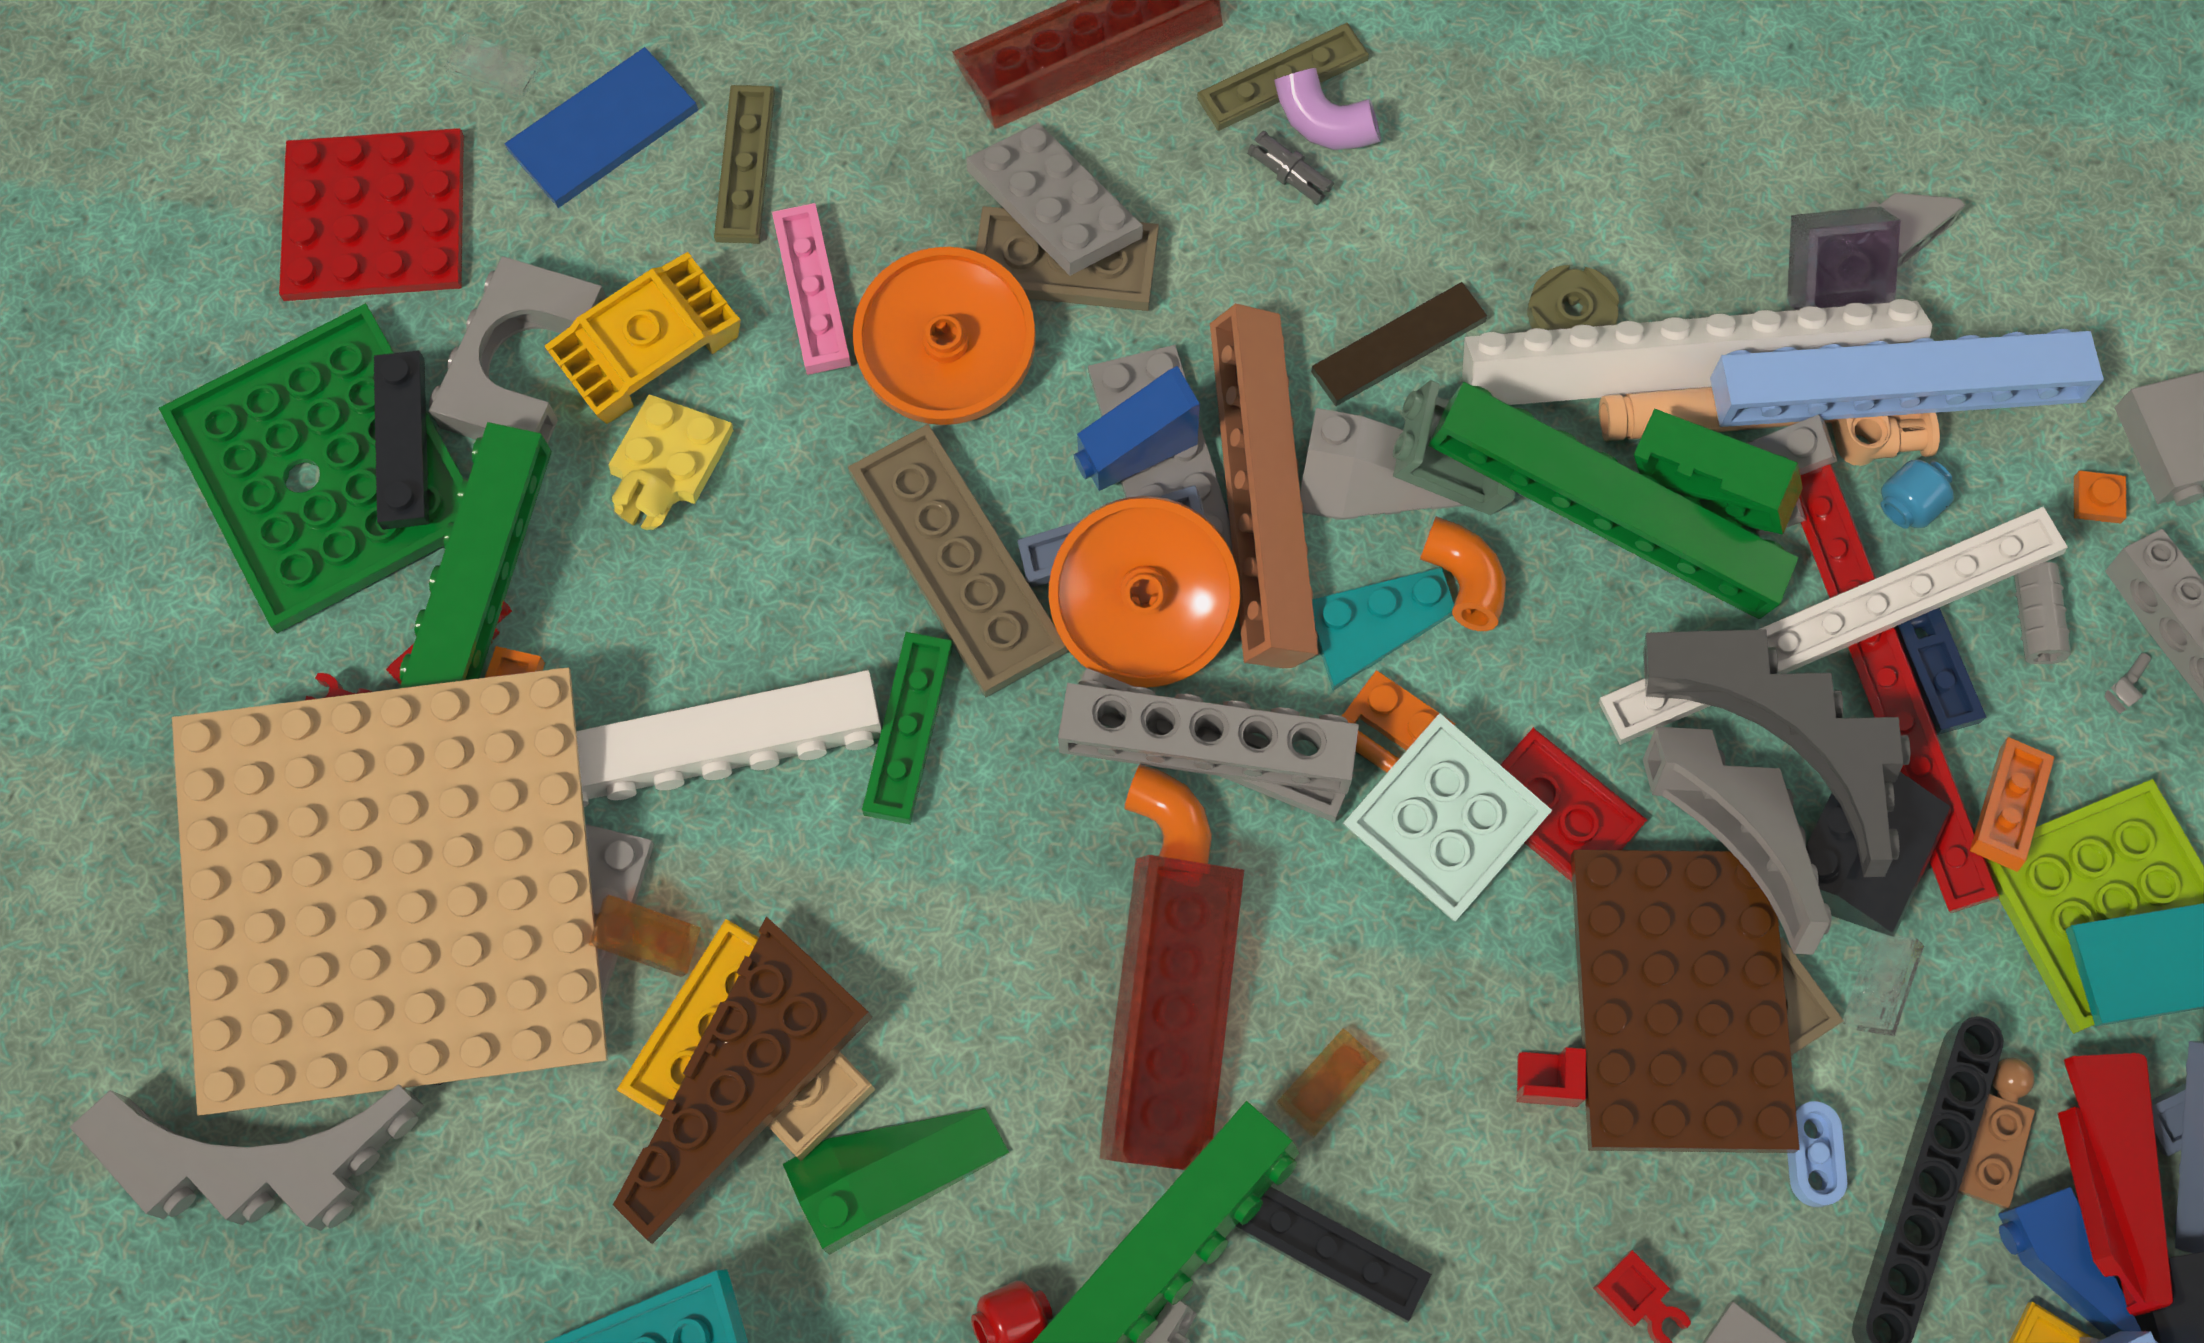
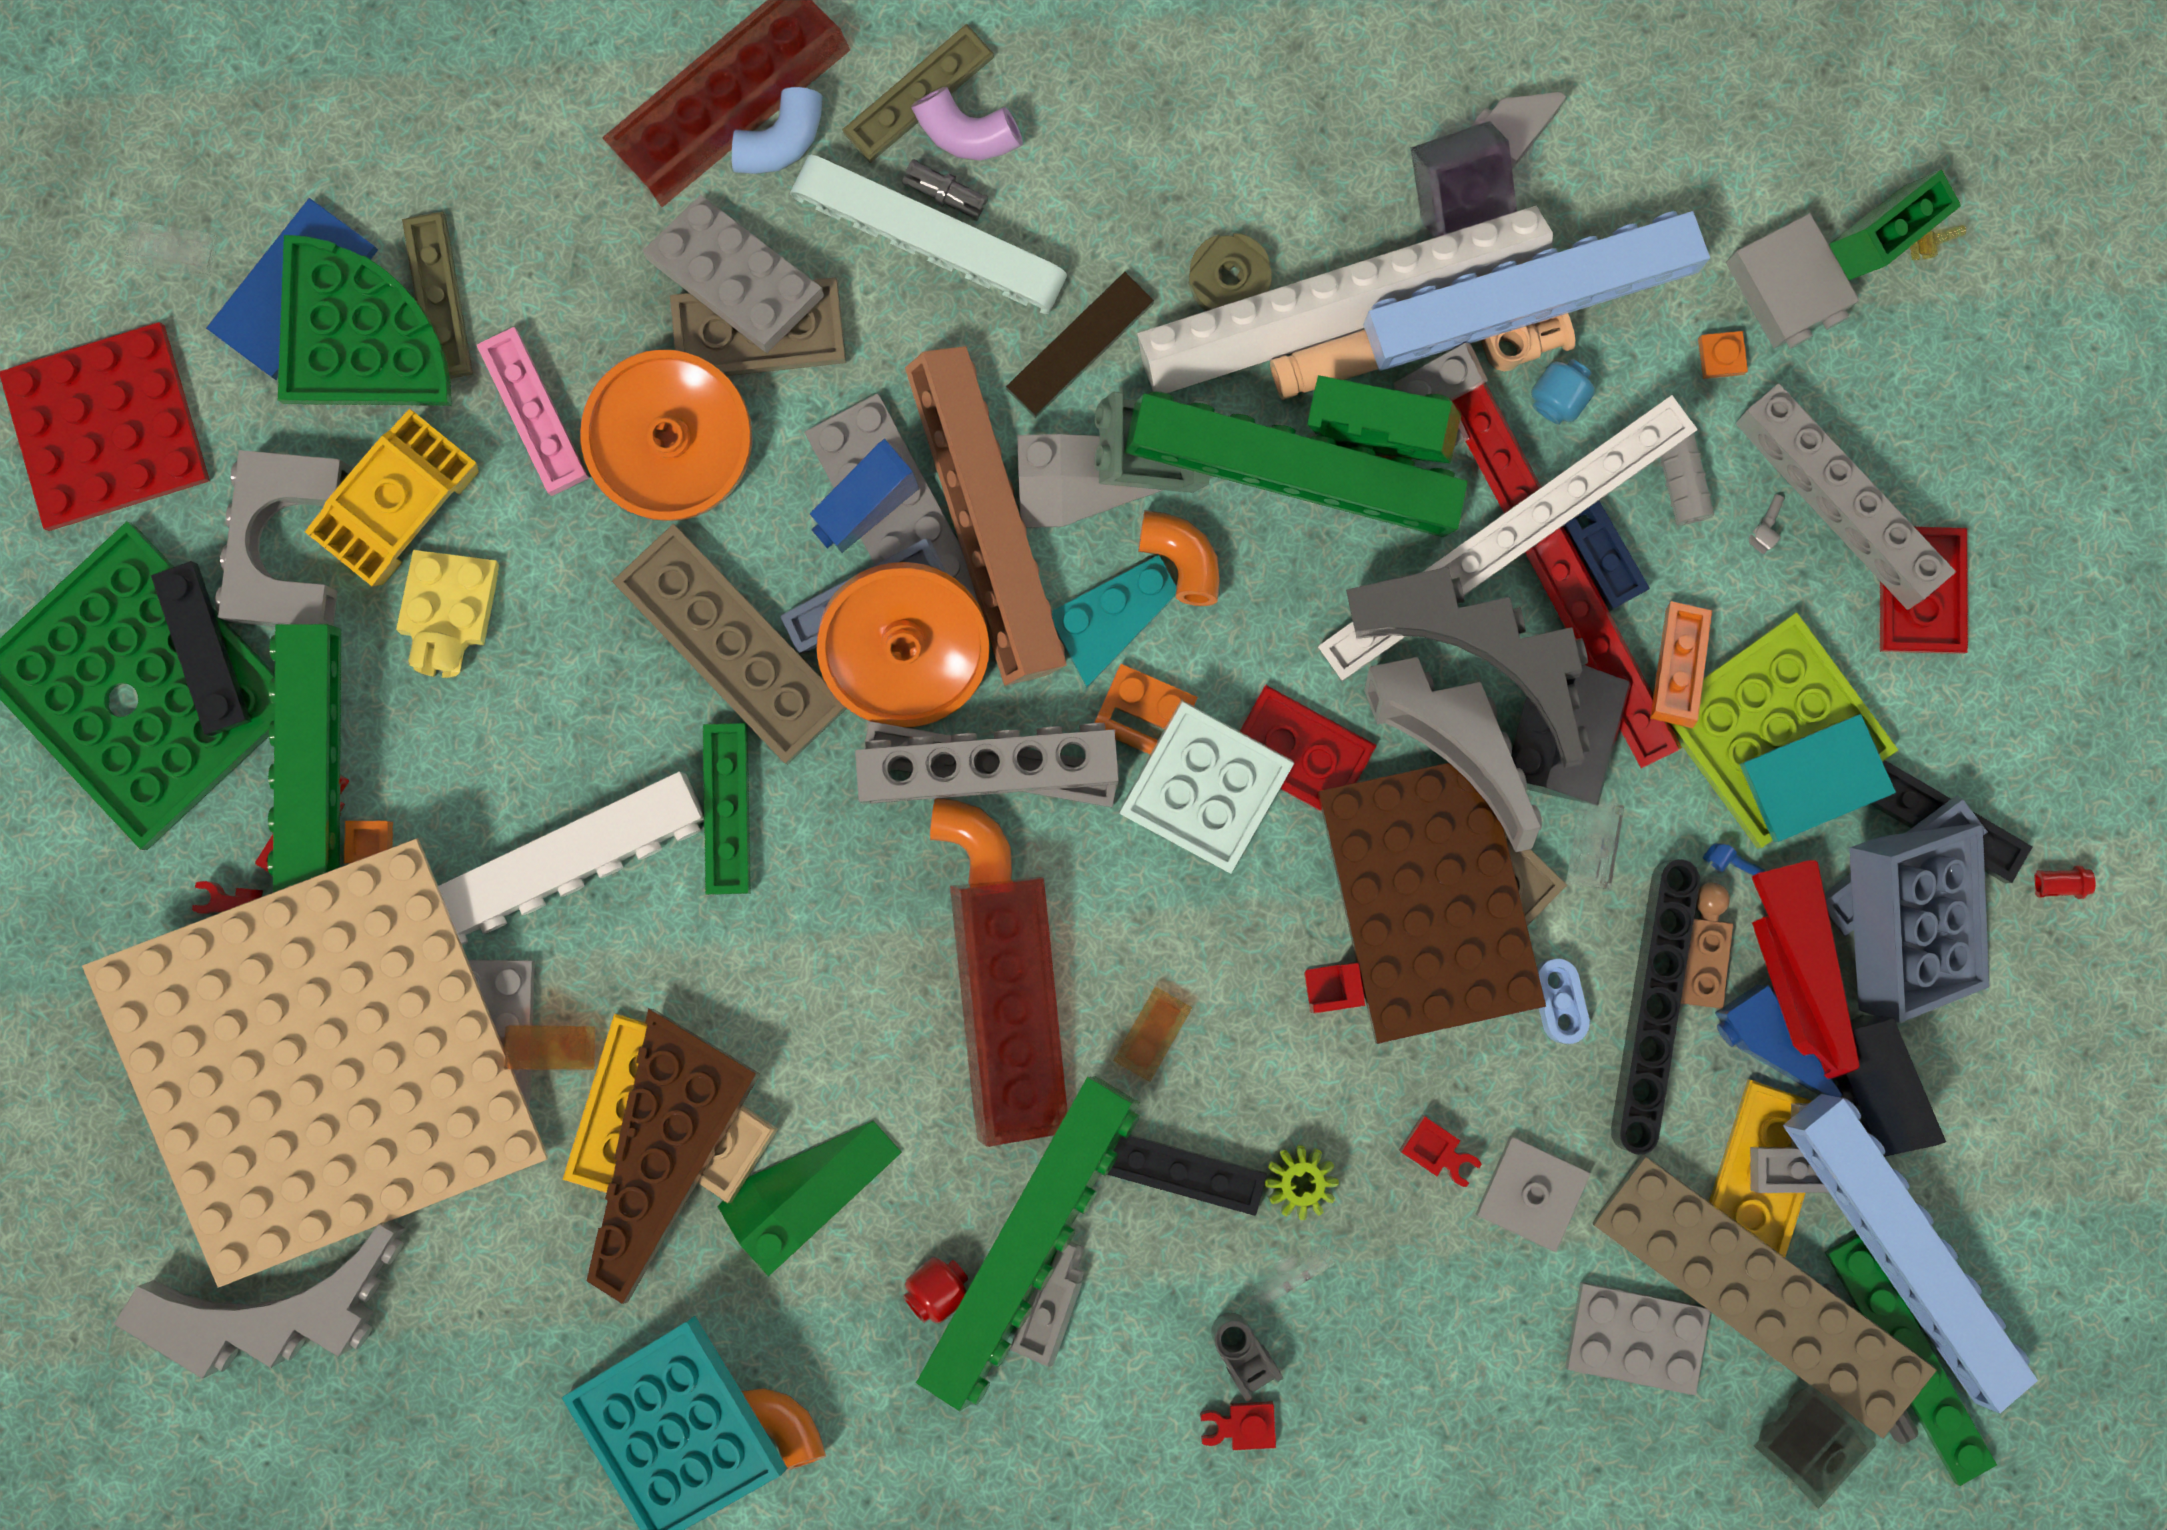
camera: 15 degrees left, 15 degrees up
none -> green plate [277,235,452,406]
none -> light blue cylinder [732,87,823,174]
none -> light aqua beam [790,155,1067,314]
none -> lime gear [1264,1145,1339,1220]
none -> blue hand [1703,843,1765,875]

